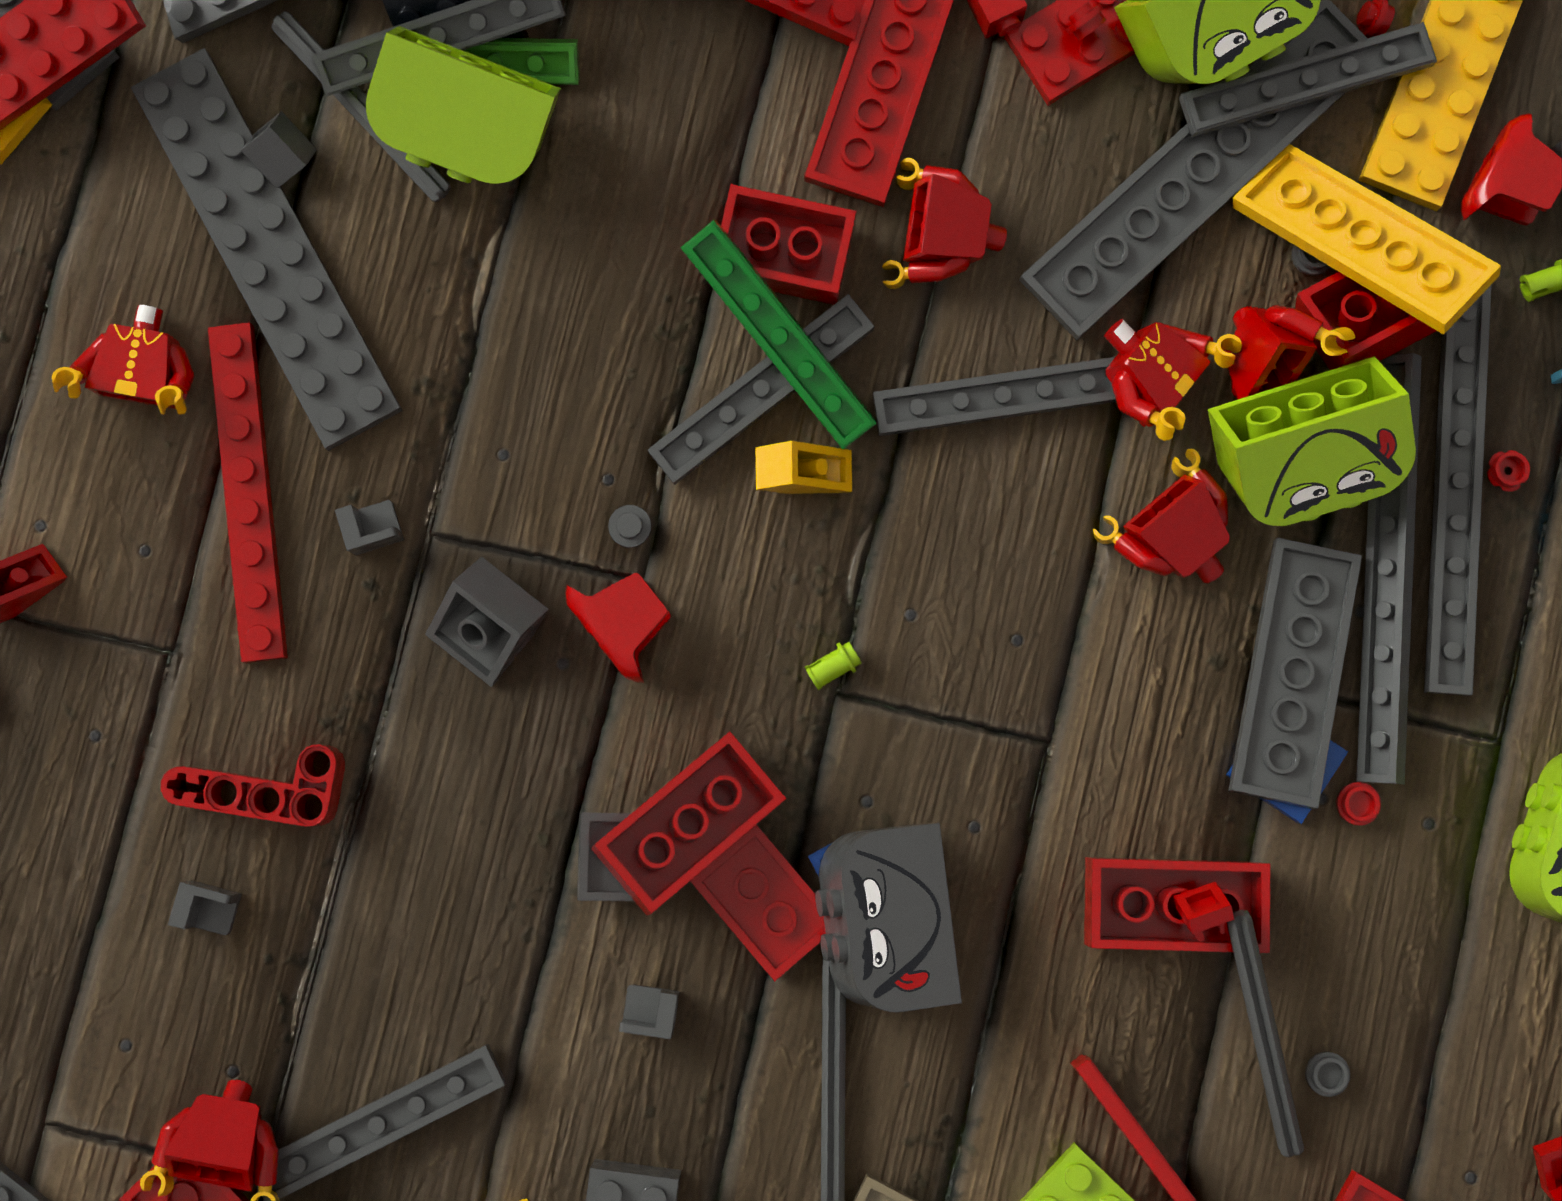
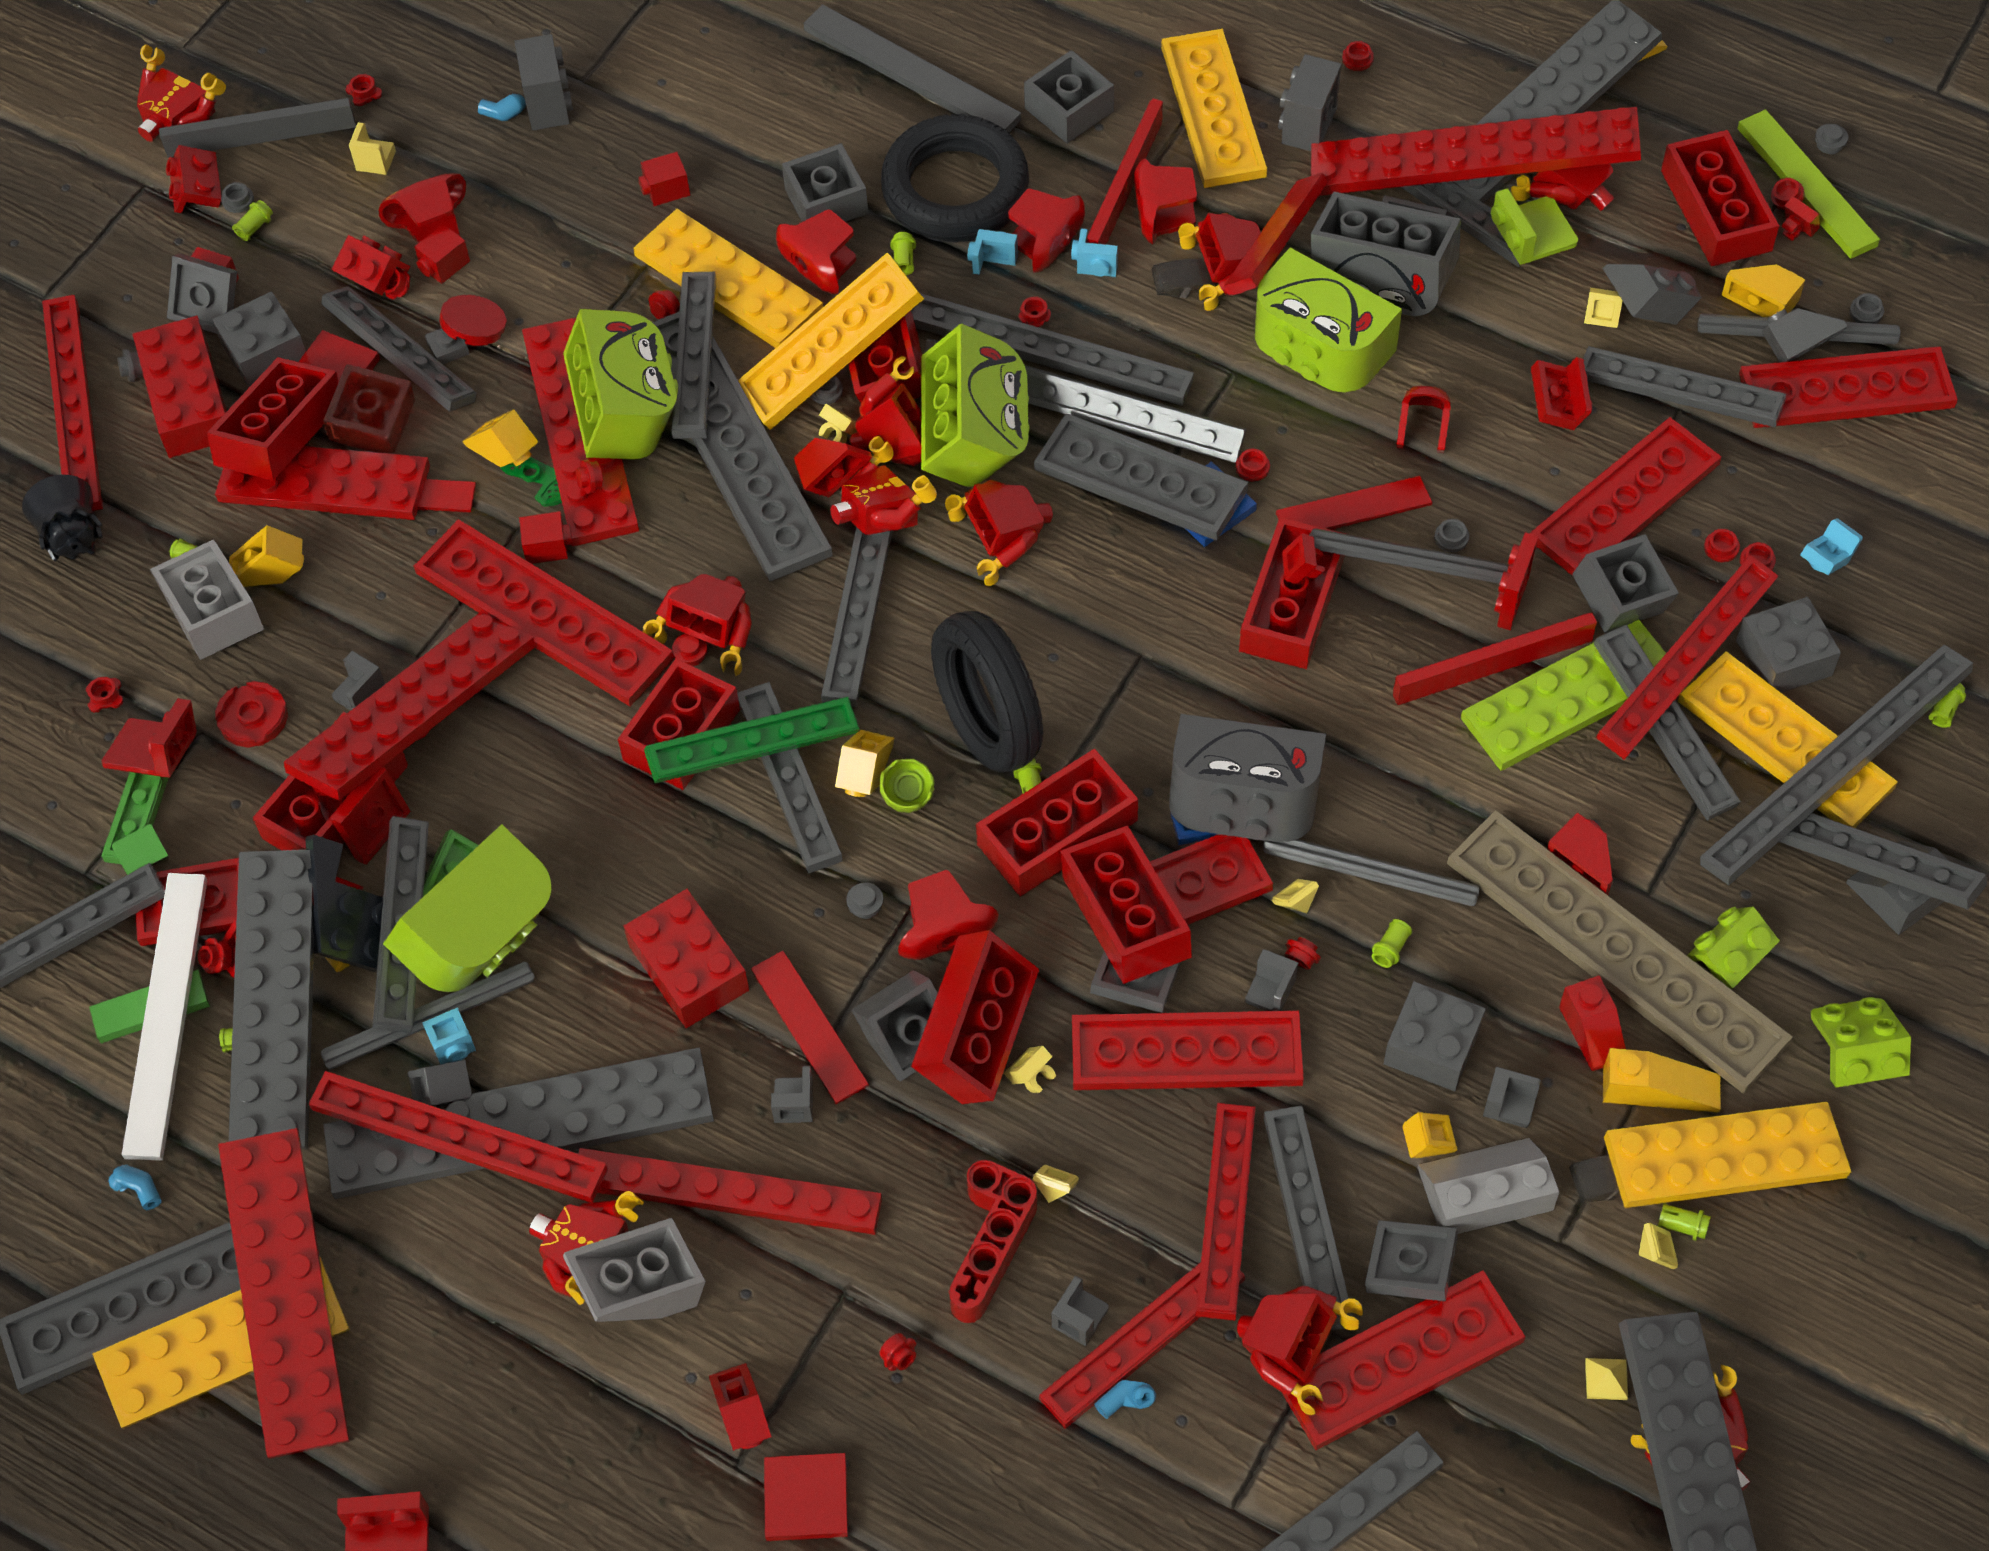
camera: 75 degrees left, 25 degrees down
none -> red plate [309,1071,608,1204]
none -> medium azure bracket [422,1008,476,1065]
none -> light grey slope [563,1218,706,1322]
none -> red brick [623,889,750,1028]
none -> red plate [672,633,708,667]
none -> red piece [751,951,869,1104]
none -> red slope [794,438,873,498]
none -> light yellow tile [819,404,858,443]
none -> red plate [879,1333,916,1371]
none -> lime hair [880,758,935,813]
none -> red brick [911,930,1039,1104]
none -> black tyre [931,611,1043,772]
none -> red brick [976,748,1138,897]
none -> light yellow tile [1003,1046,1056,1093]
none -> light yellow slope [1032,1165,1079,1203]
none -> red tile [1039,1262,1245,1429]
none -> red plate [1072,1011,1304,1090]
none -> dark azure arm [1094,1380,1156,1419]
none -> red tile [1196,1103,1256,1321]
none -> light yellow slope [1272,879,1319,914]
none -> red piece [1276,476,1432,530]
none -> red plate [1284,937,1321,970]
none -> lime pin [1371,919,1412,968]
none -> red piece [1396,386,1451,454]
none -> red plate [1494,532,1538,631]

